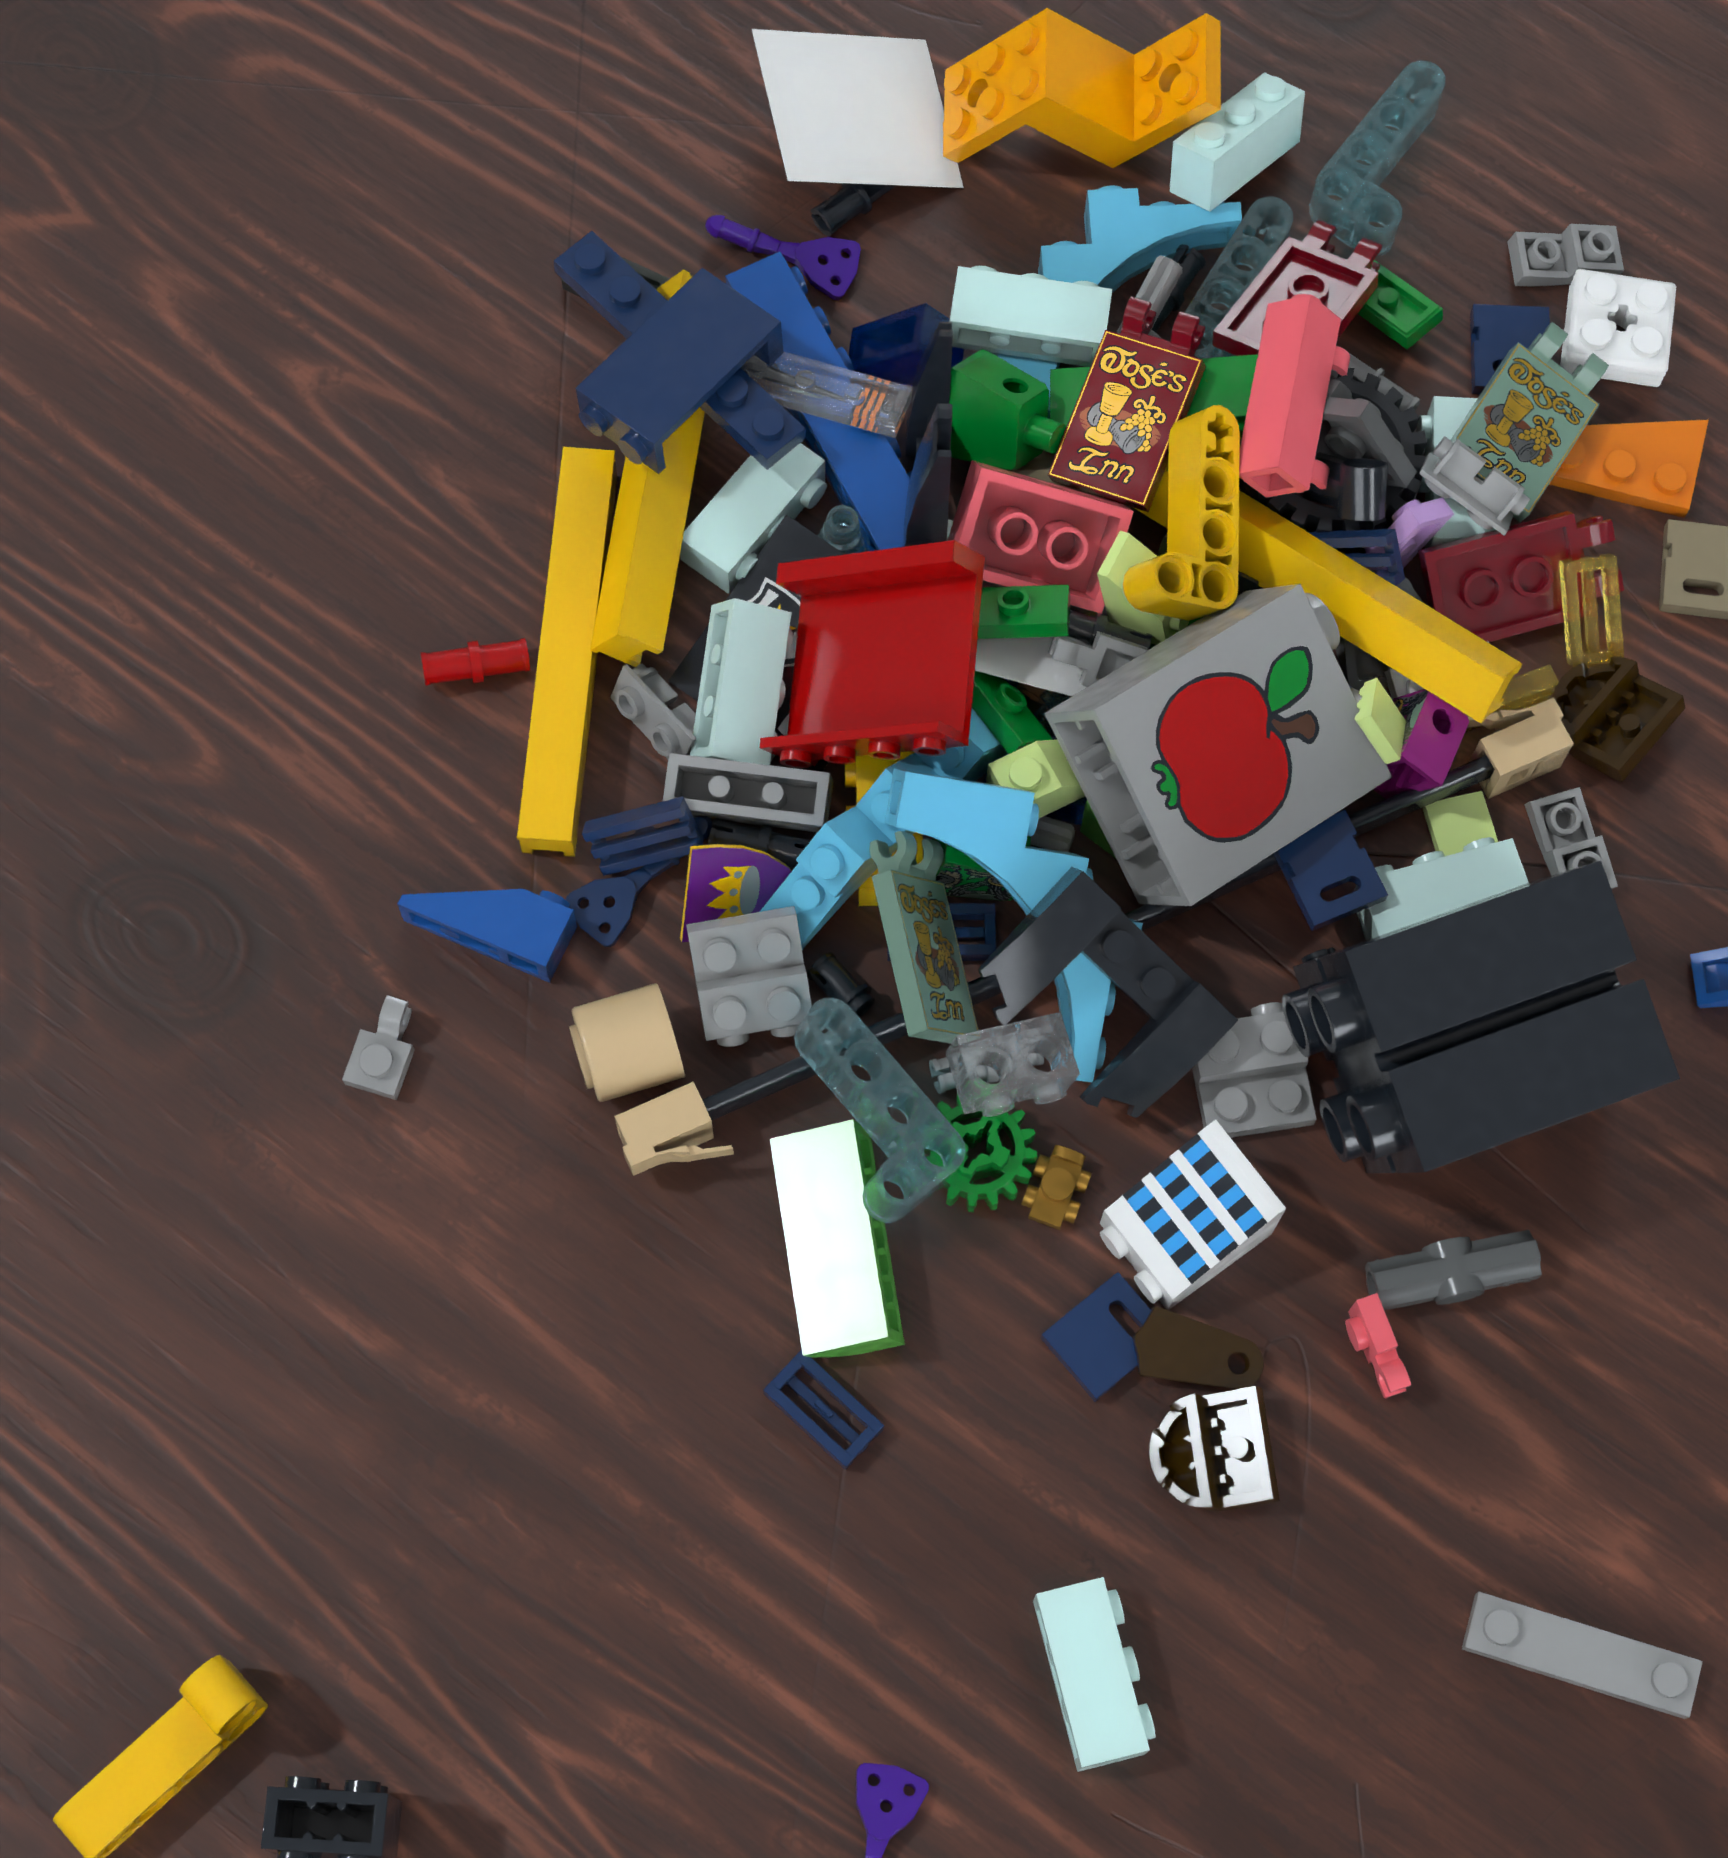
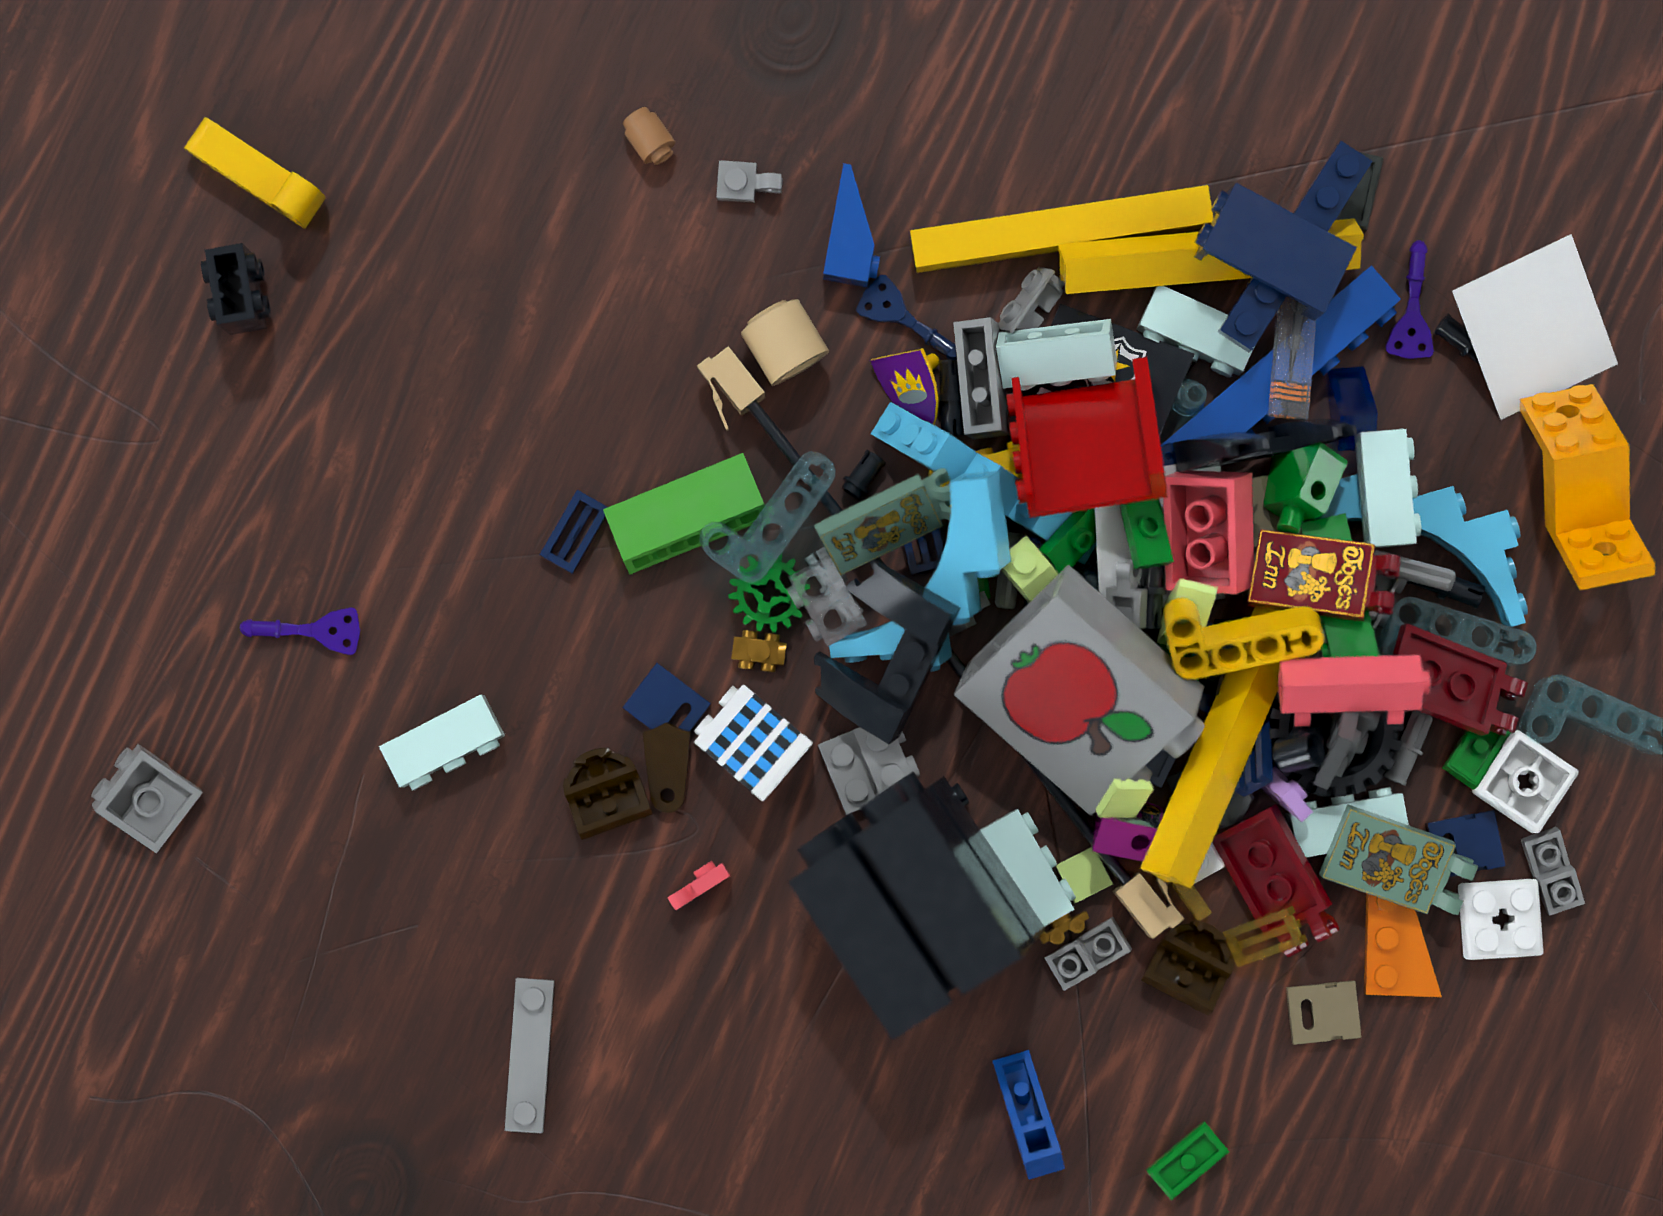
camera: 75 degrees right, 15 degrees up
red pin [420,638,530,686] -> none
dark blue tile [582,796,704,876] -> none
light grey plate [686,906,814,1047] -> none
light aqua brick [1170,72,1305,212] -> none
dark blue piece [1273,810,1388,931] -> none
dark grey piece [1365,1230,1542,1311] -> none
light grey hinge [1419,437,1530,536] -> none
none -> medium nougat brick [623,107,675,165]
none -> pearl gold piece [1039,911,1090,945]
none -> white brick [1472,730,1579,833]

